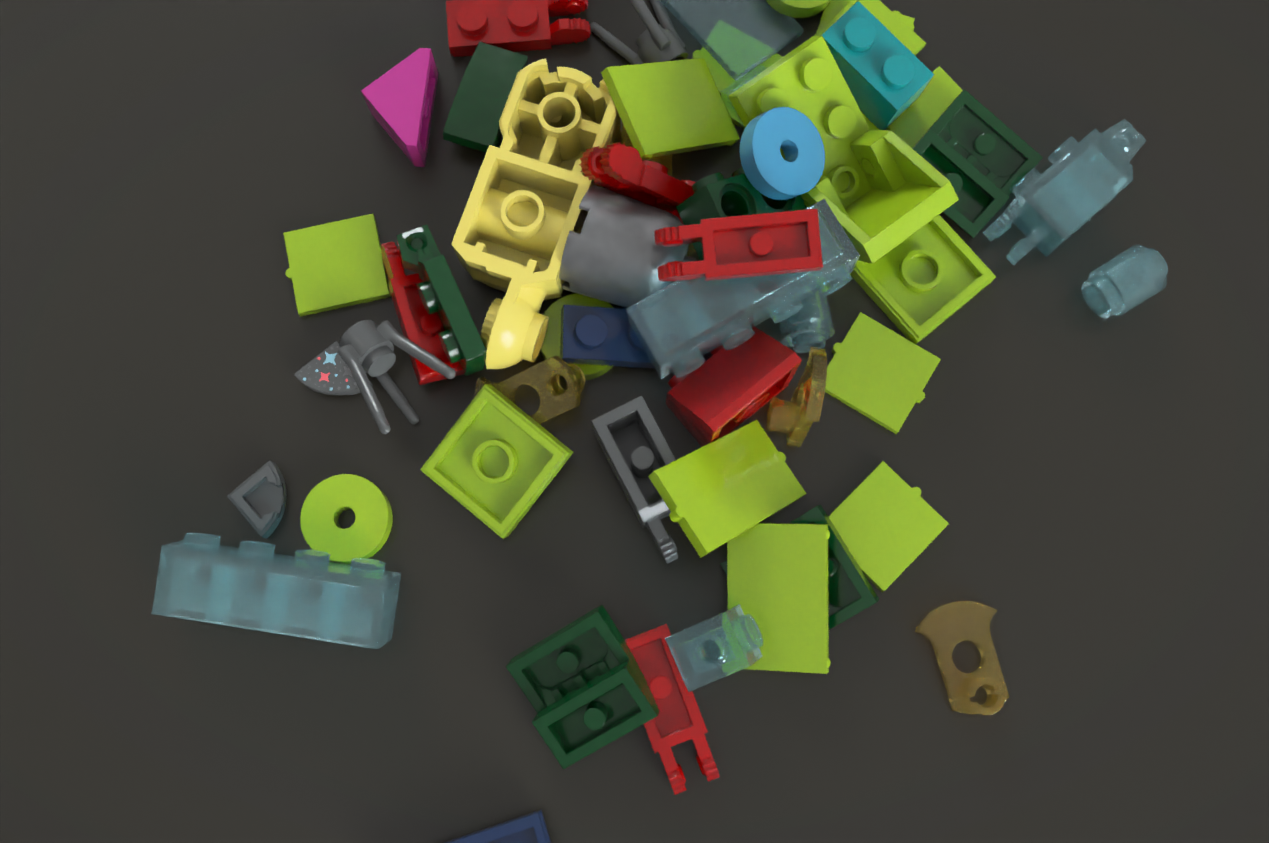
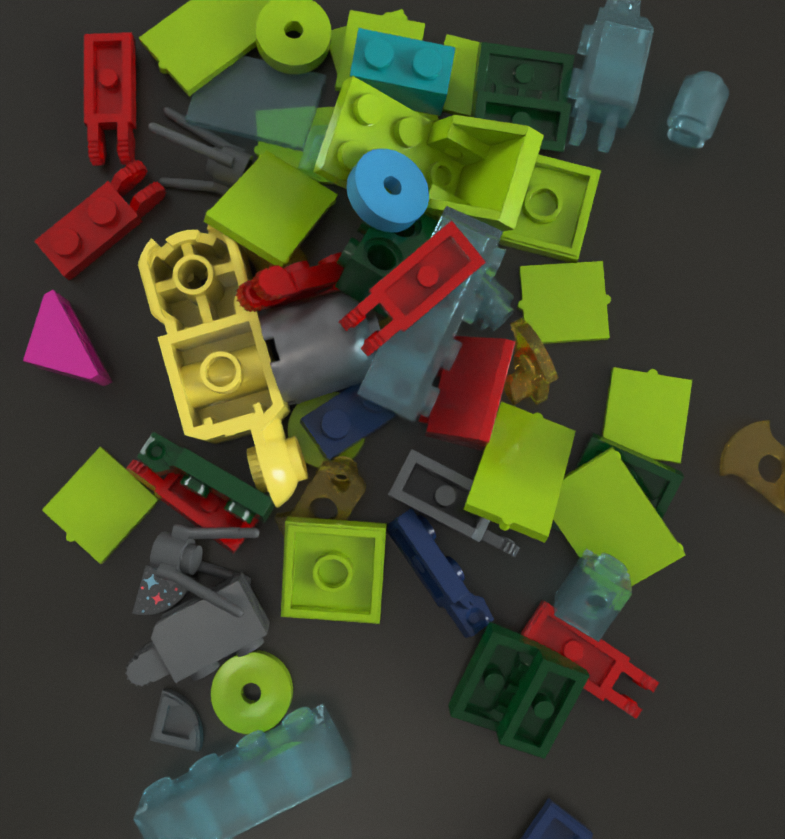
camera: 30 degrees left, 5 degrees up
dark green slope [443,42,528,153] -> none
none -> dark grey hinge [125,571,270,687]
none -> dark blue hinge [386,508,494,638]

